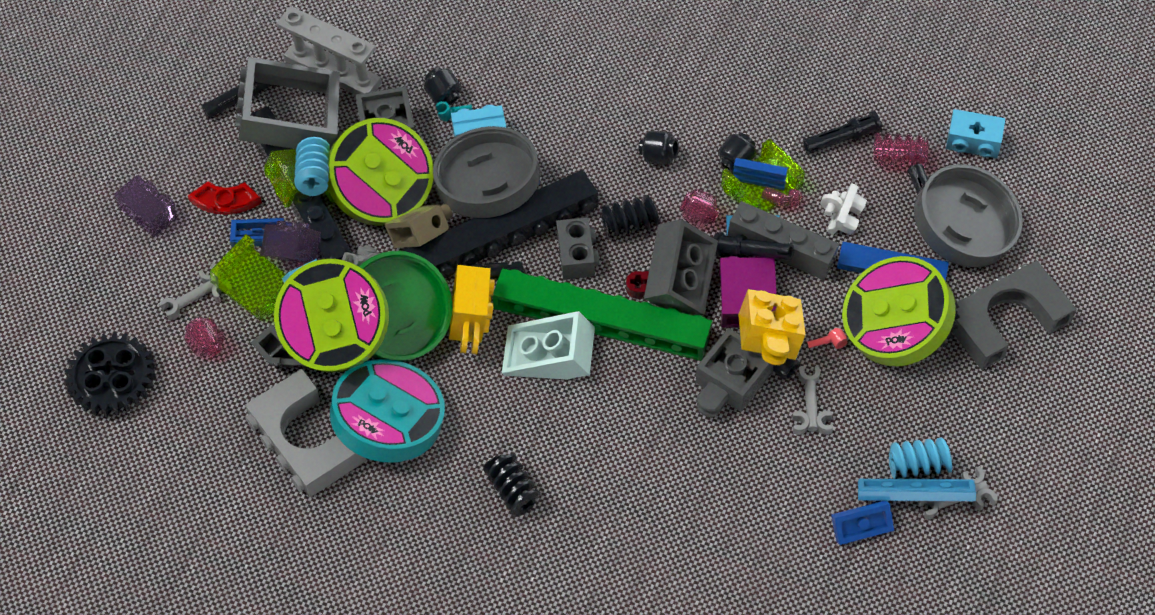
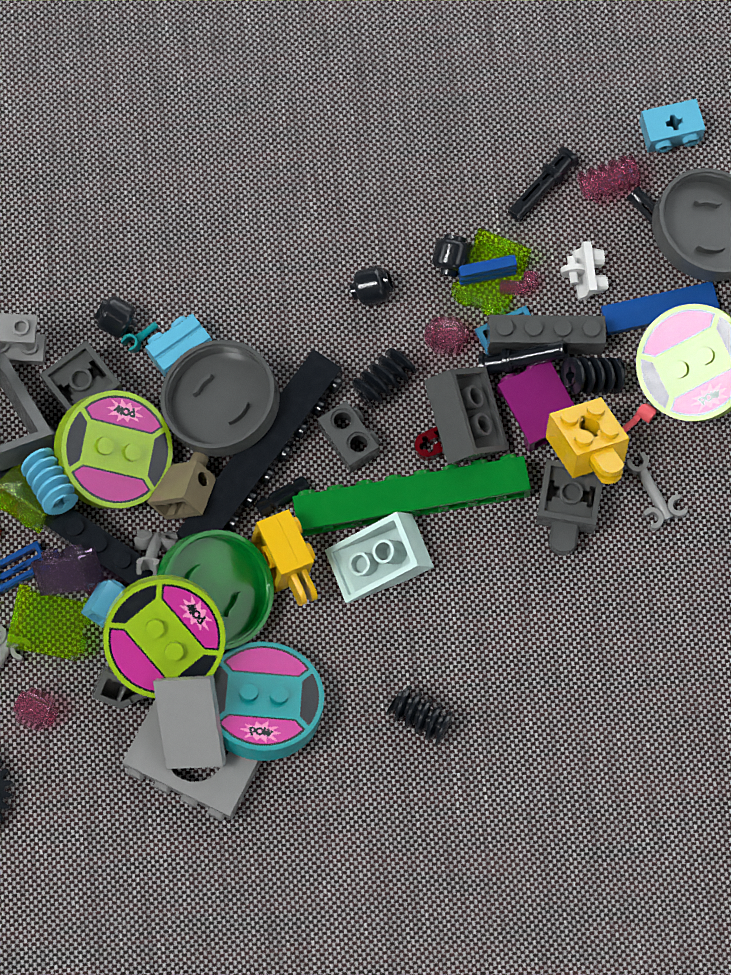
camera: 25 degrees left, 15 degrees up
none -> light grey tile [153,675,227,769]
none -> black piece [560,357,626,394]

